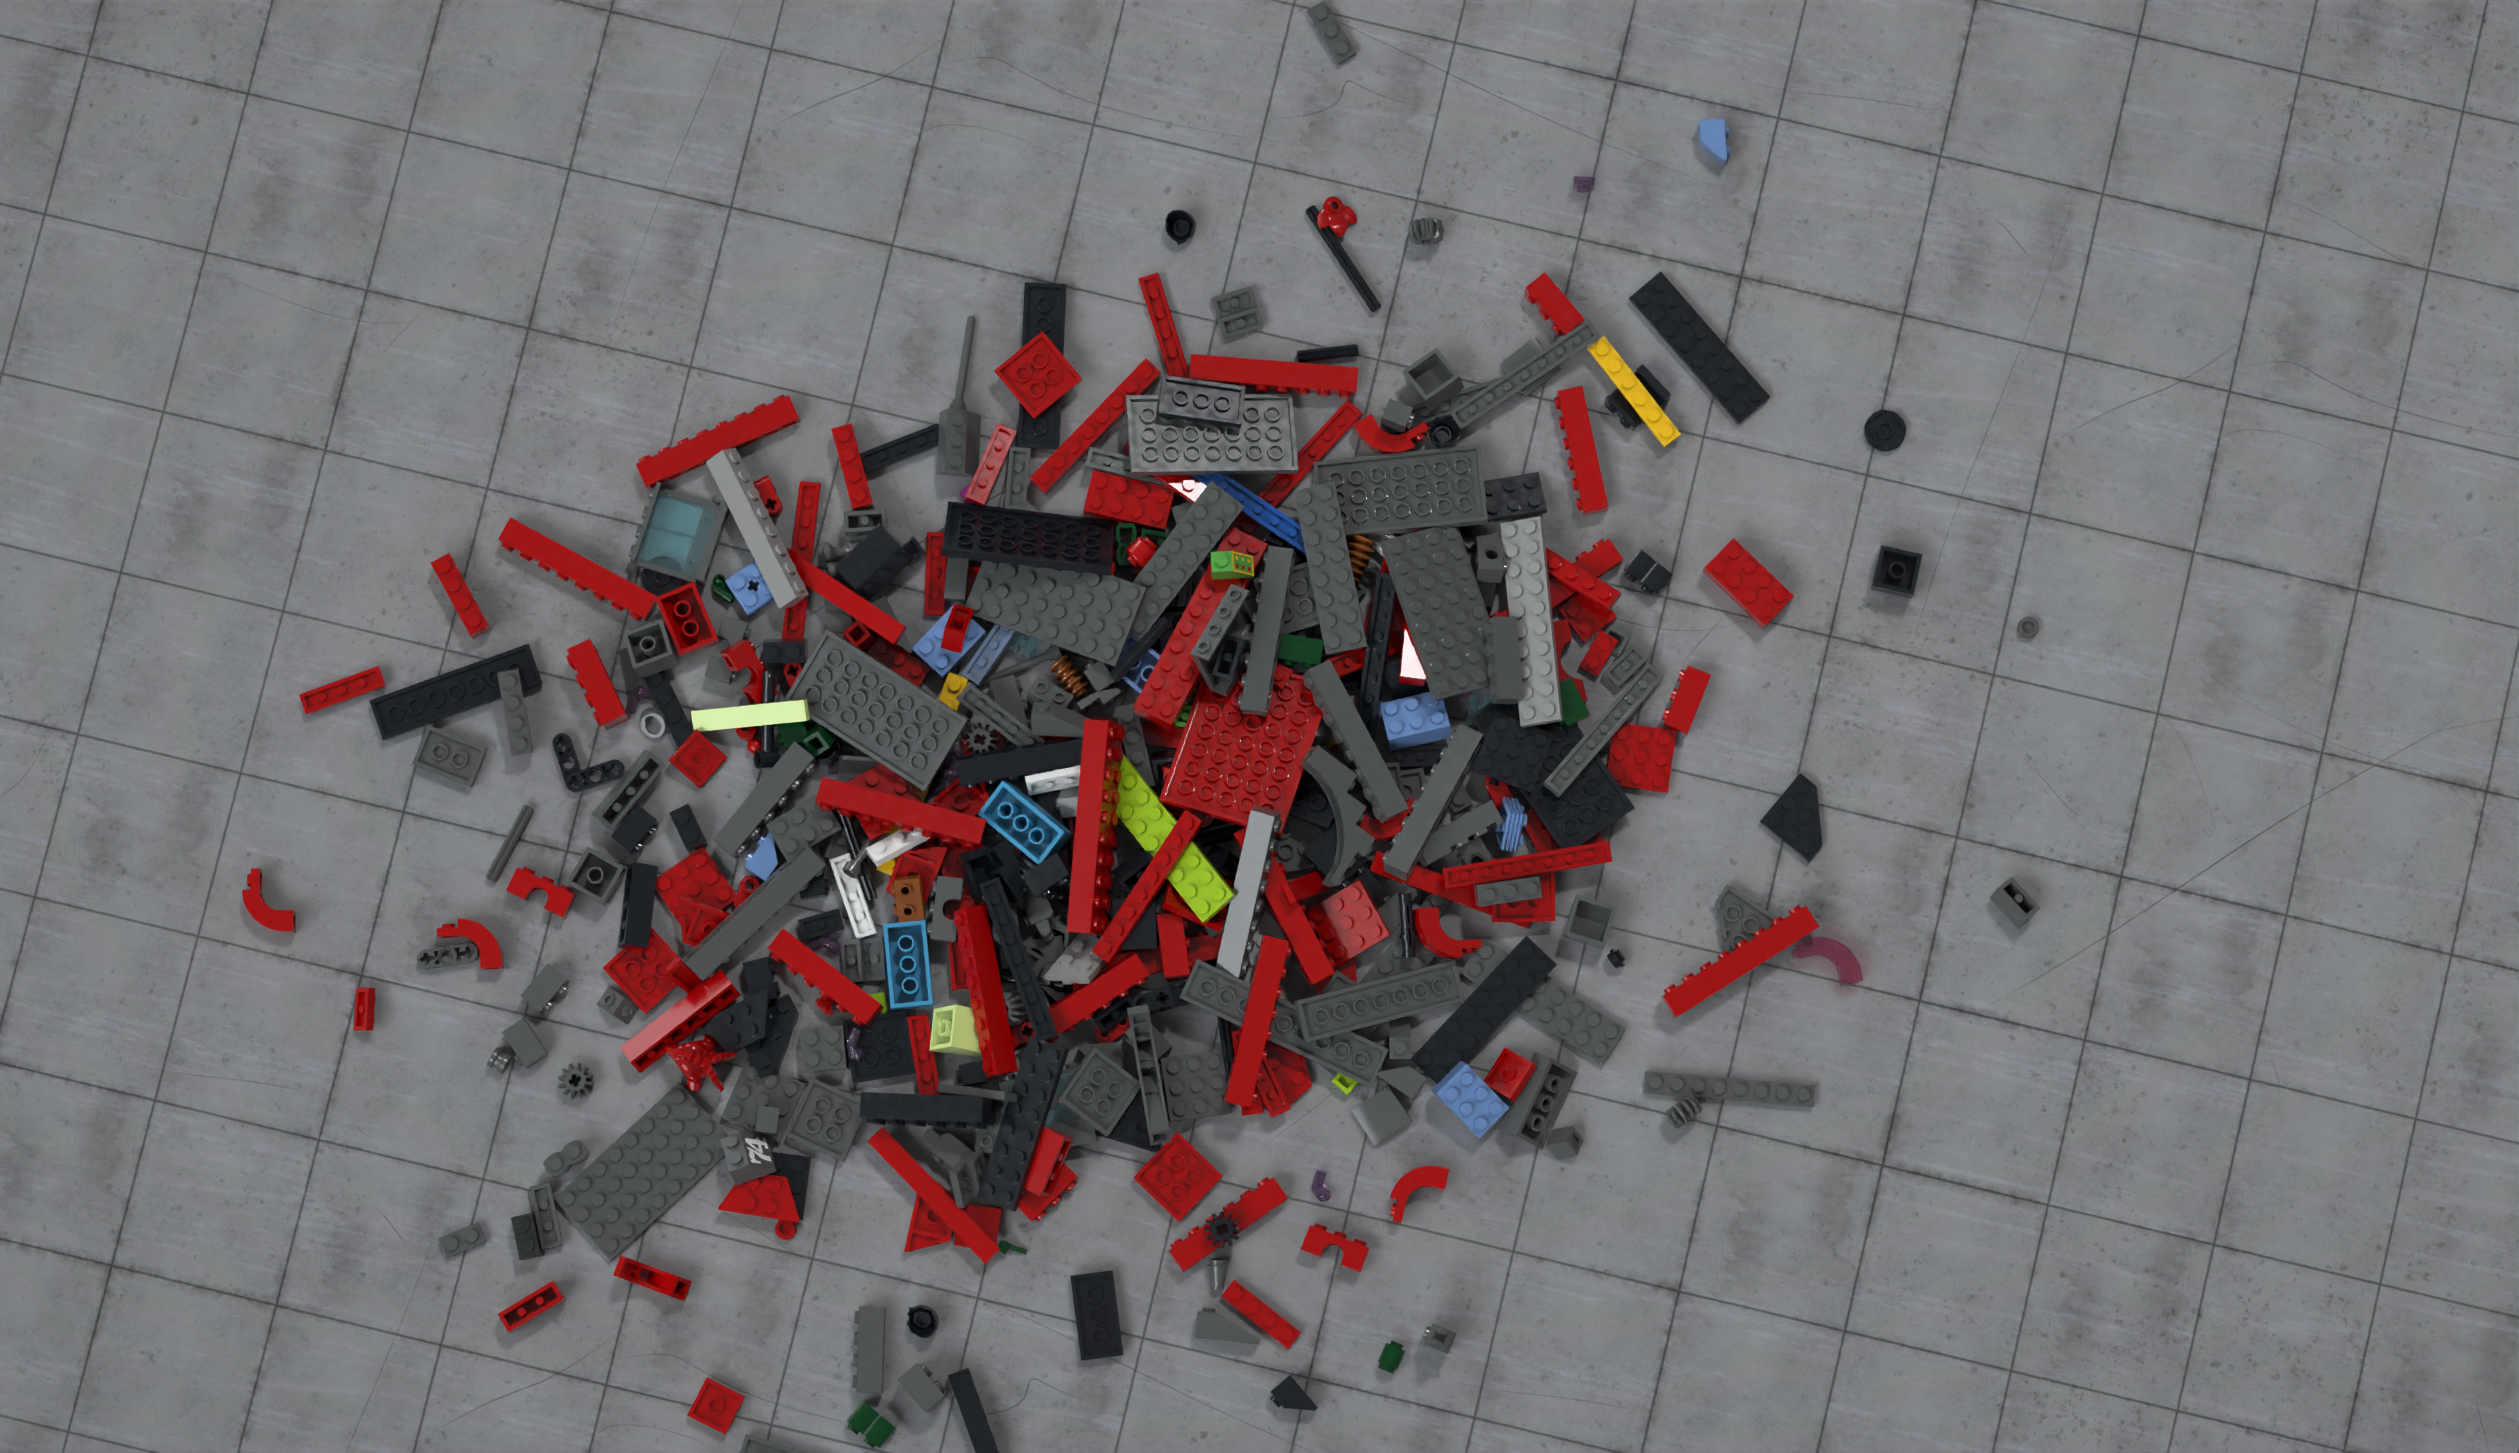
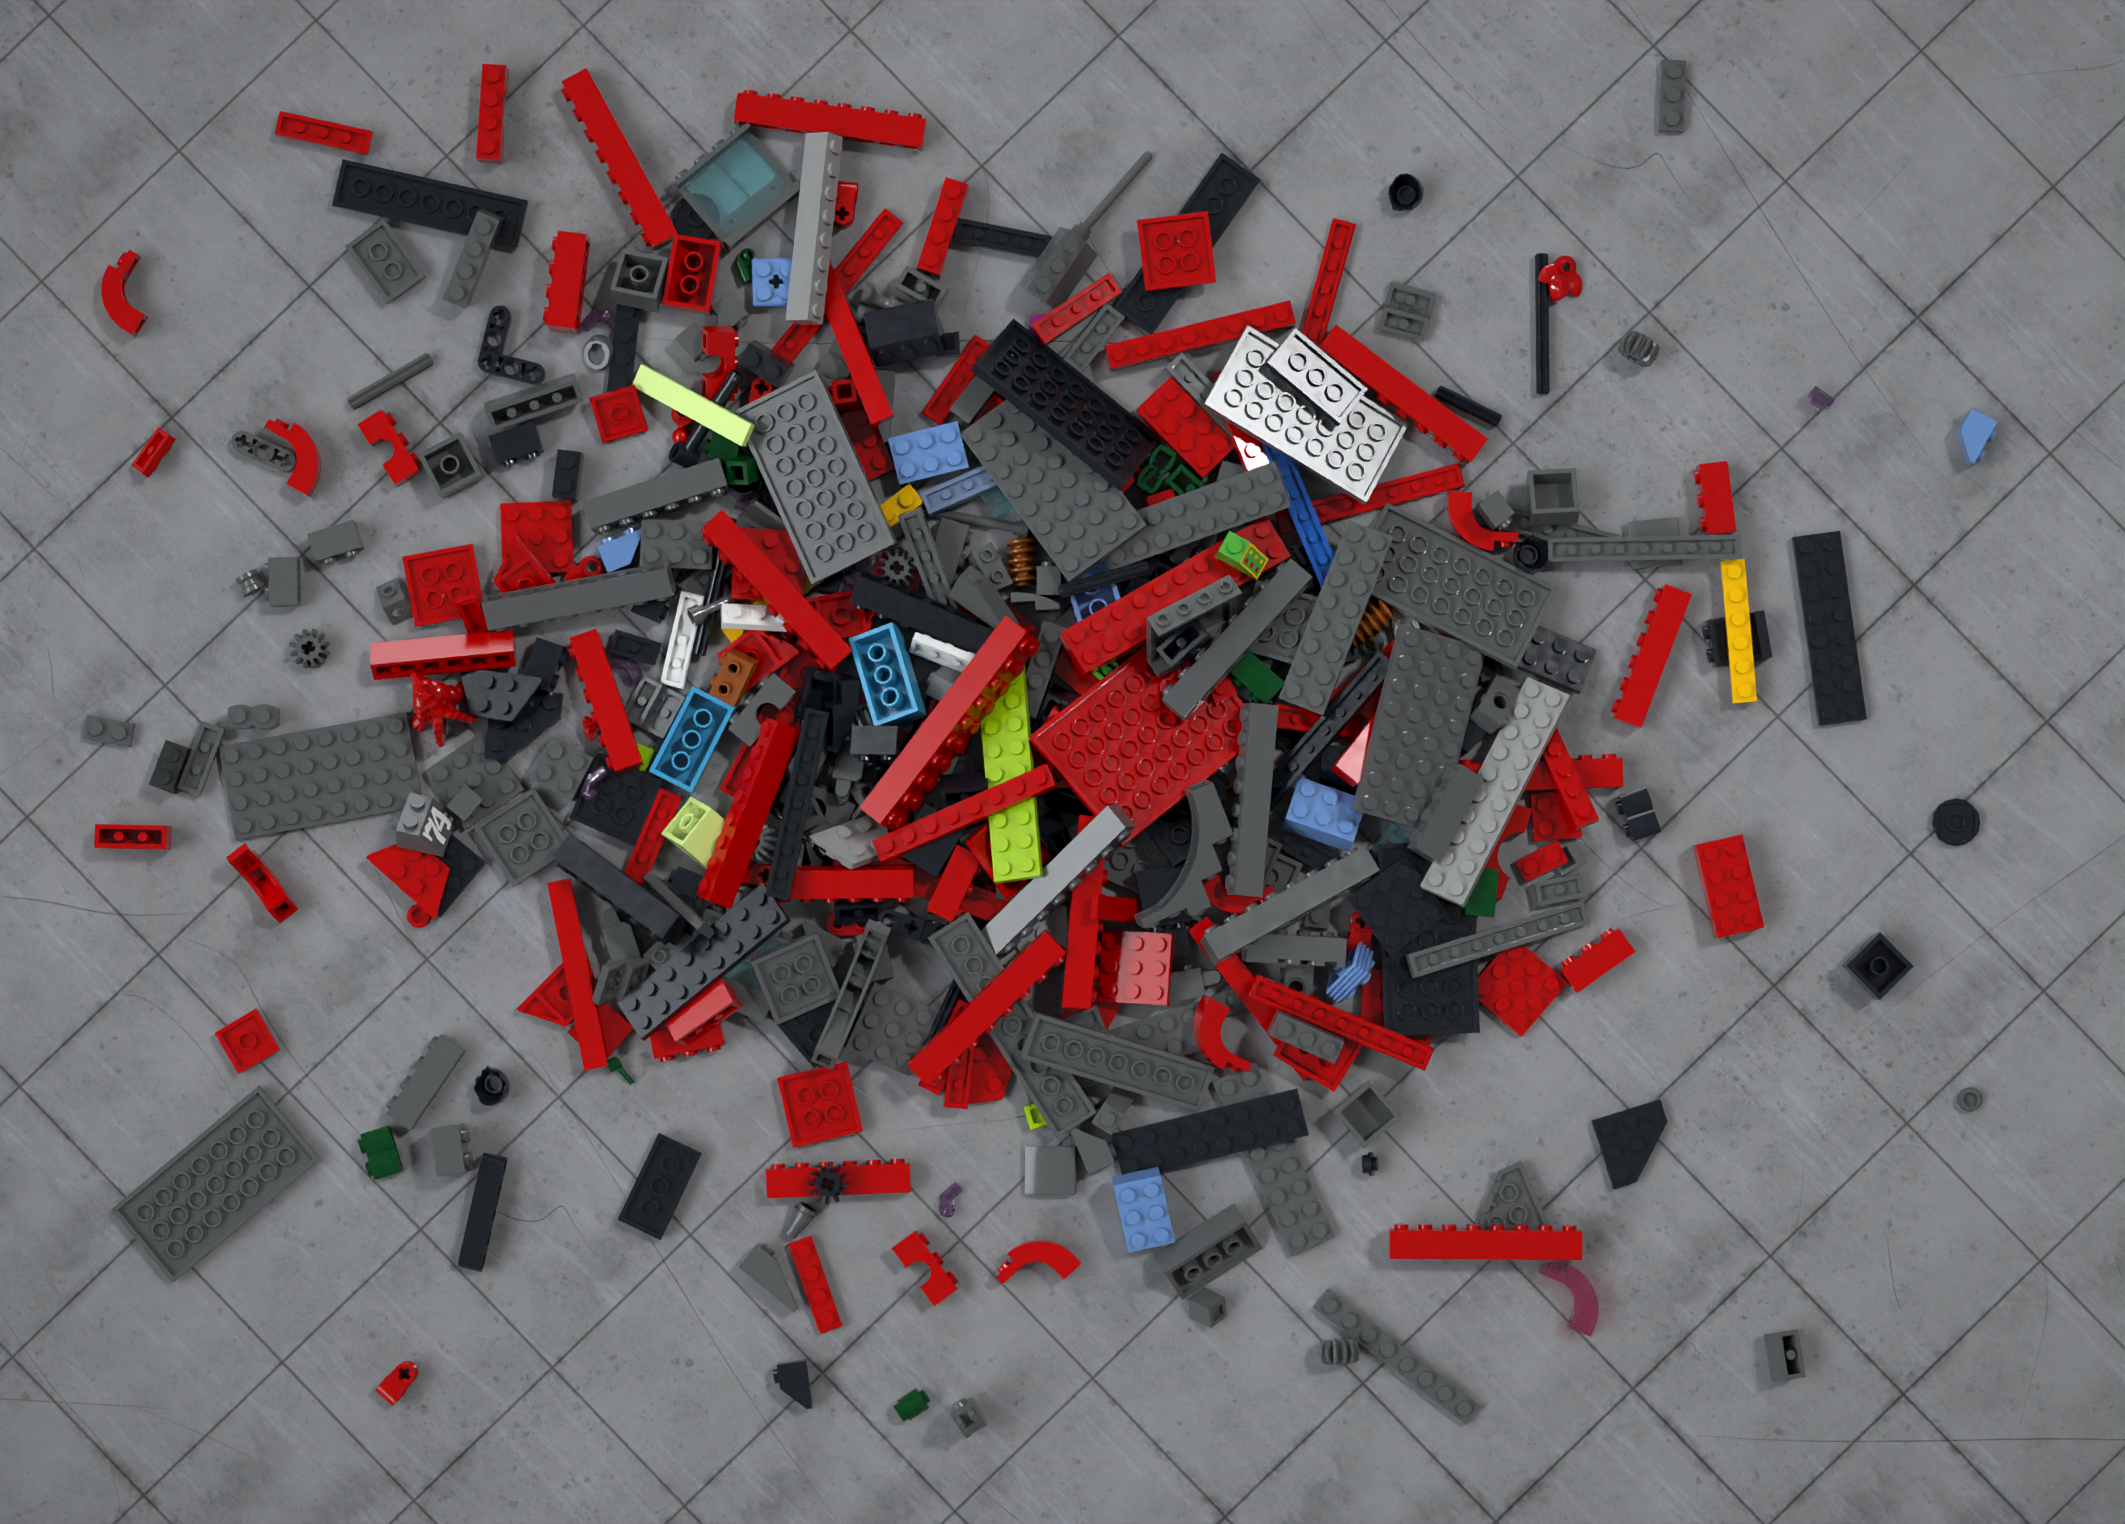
camera: 35 degrees right, 5 degrees up
black panel [618,862,658,949] -> none
red slope [941,604,974,653] -> none
red head [1127,536,1158,568] -> none
black pin [1398,893,1416,958] -> none
red plate [1484,1048,1537,1102] -> none

